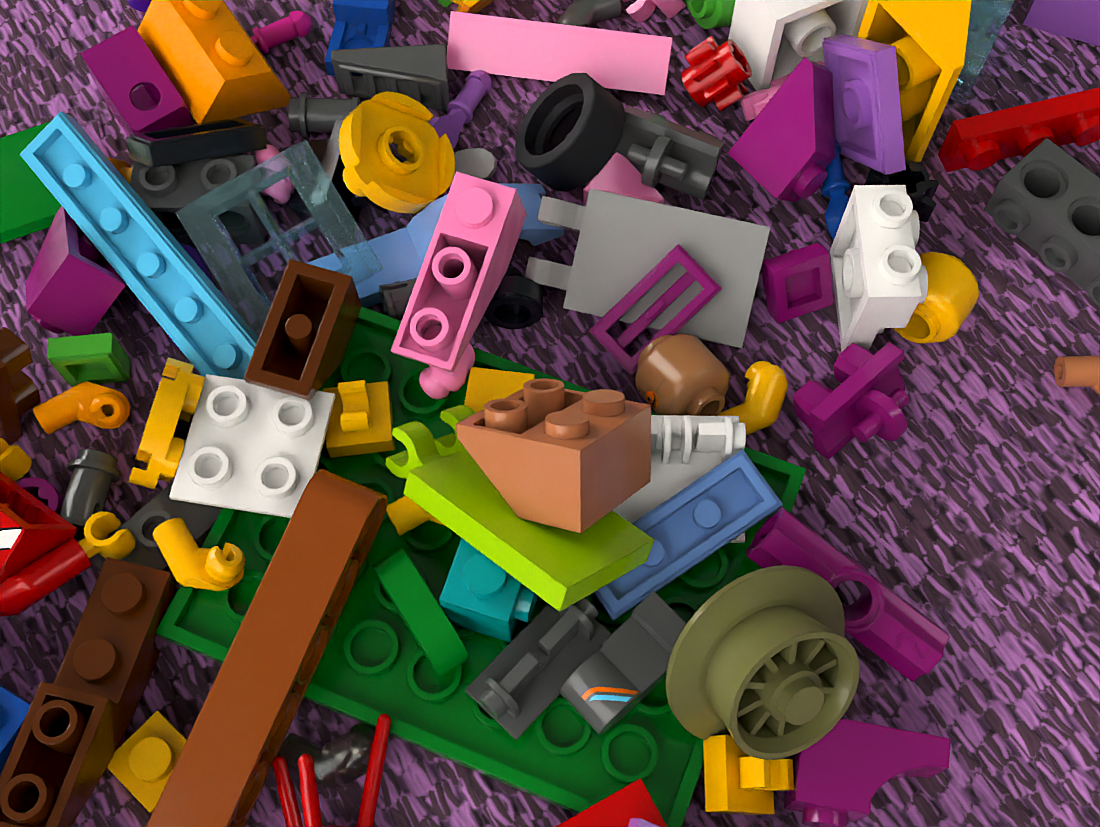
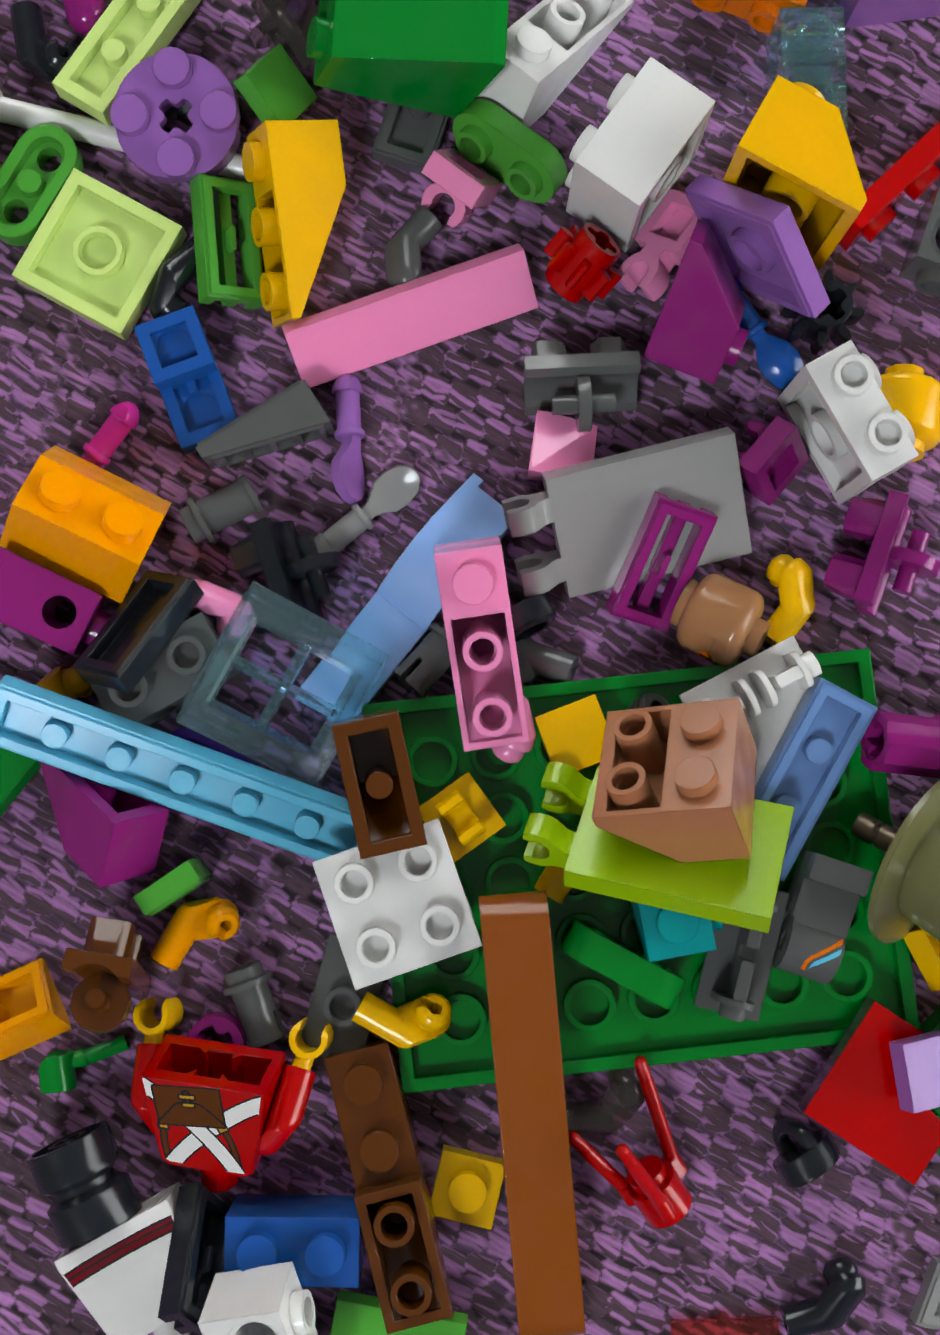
camera: 30 degrees left, 20 degrees up
yellow plate [128,357,205,490] -> none
yellow plate [339,91,455,214] -> none
black tyre [515,73,626,192] -> none
none -> dark grey arm [516,639,579,685]

